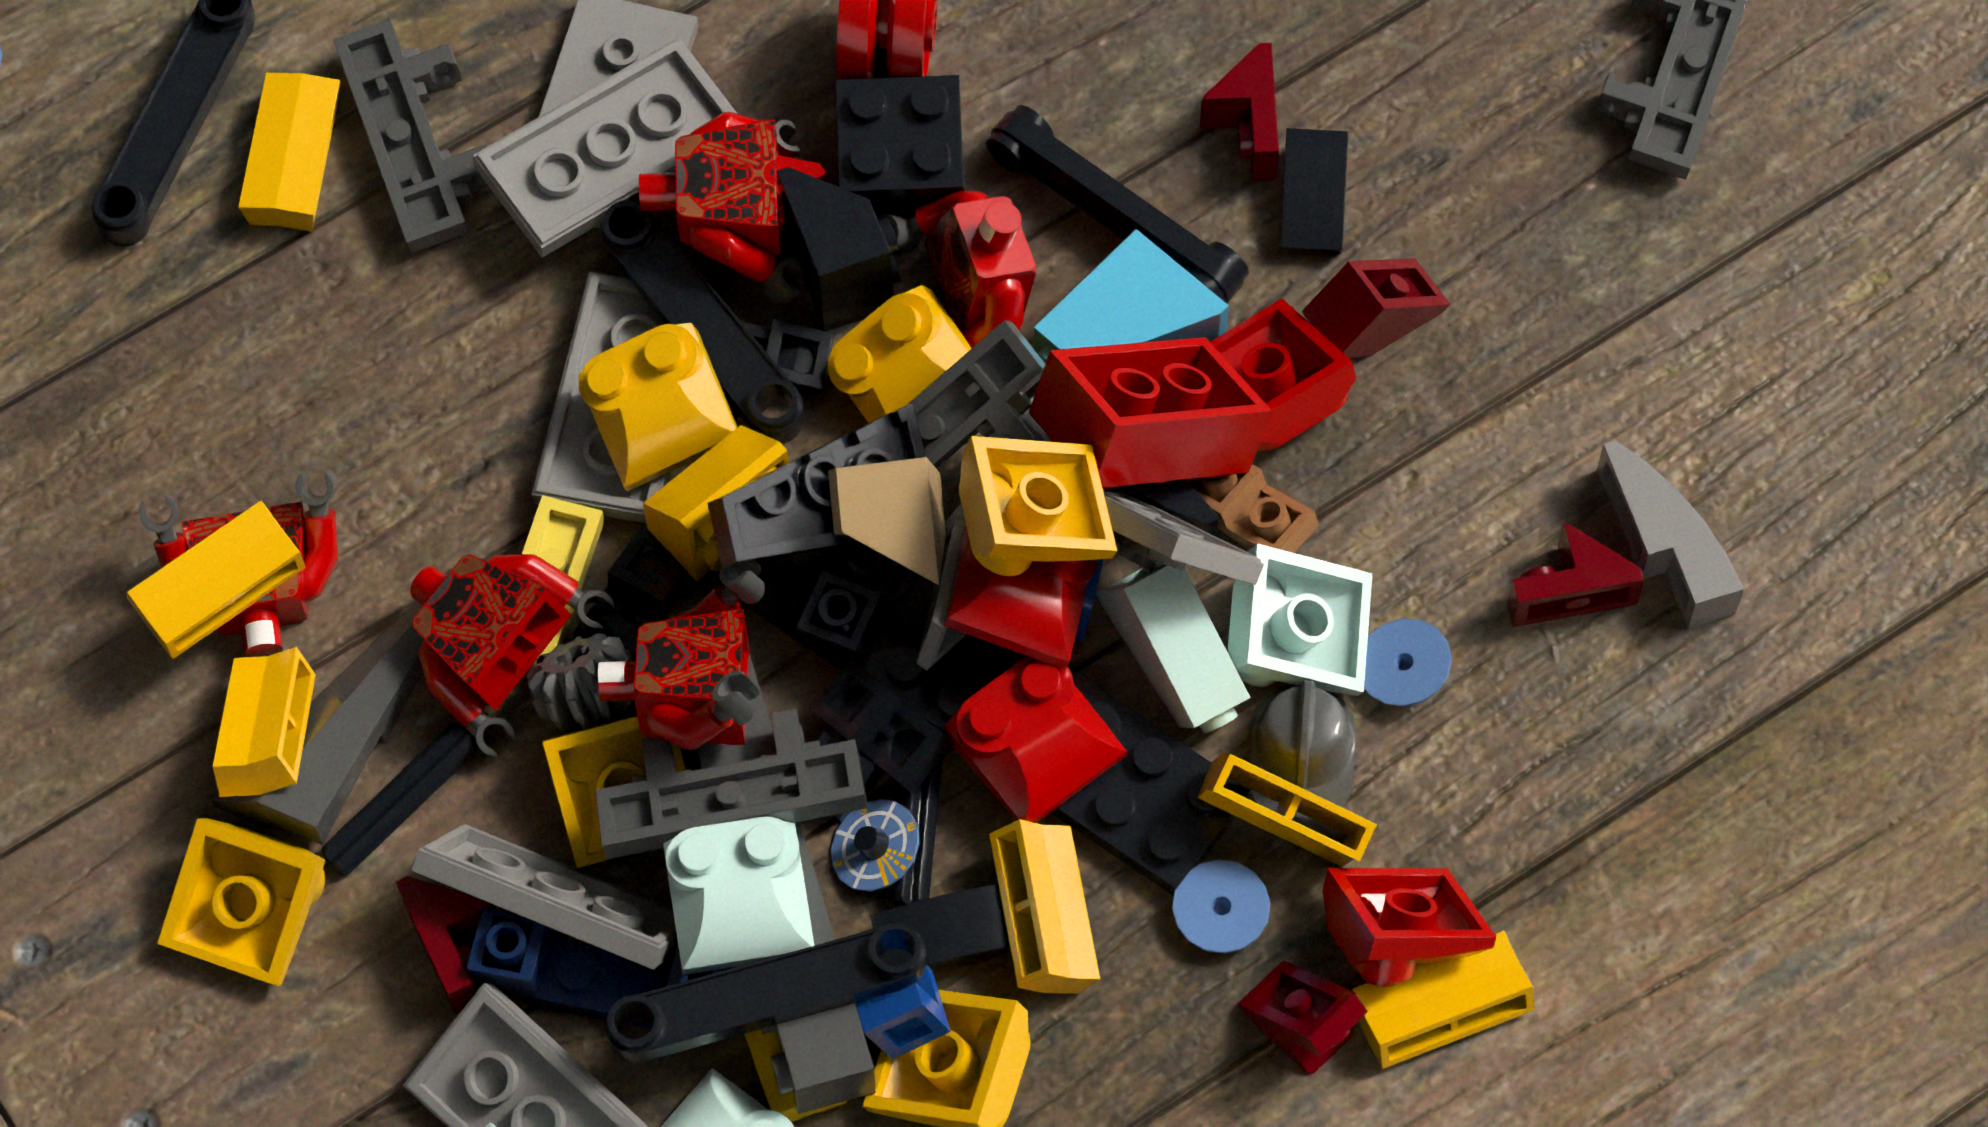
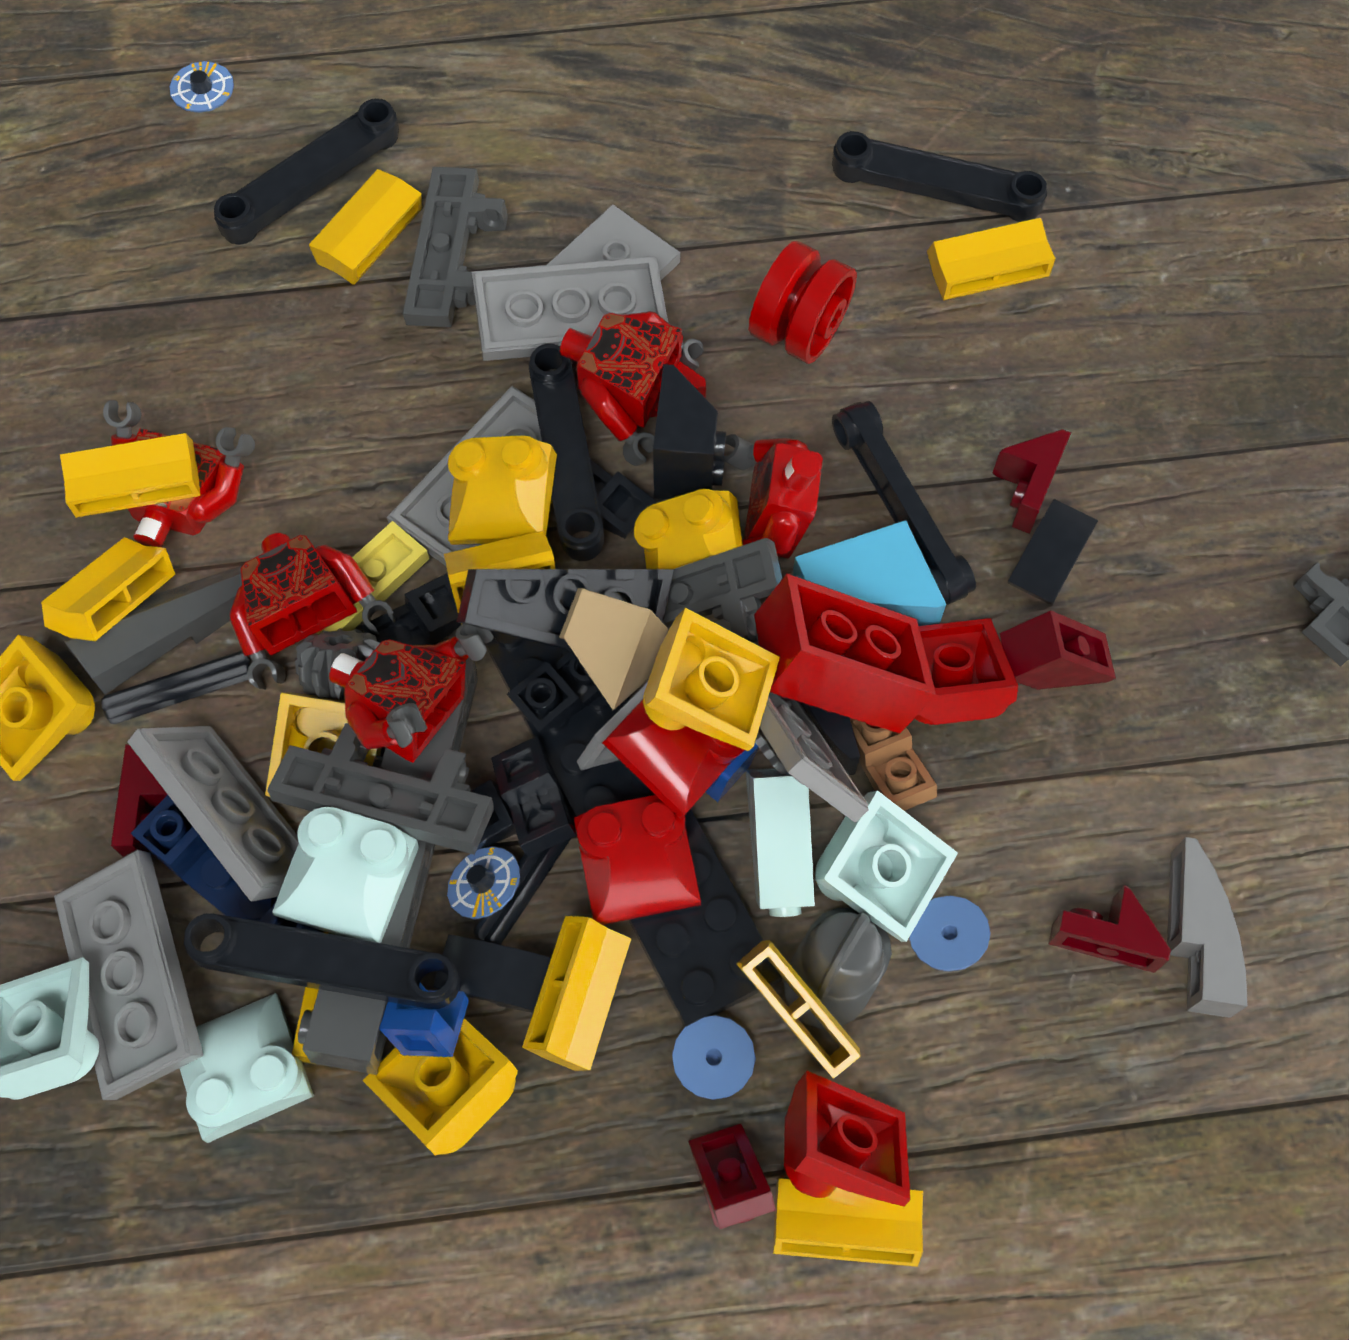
camera: 25 degrees right, 0 degrees up
black brick [836,75,964,218] -> none

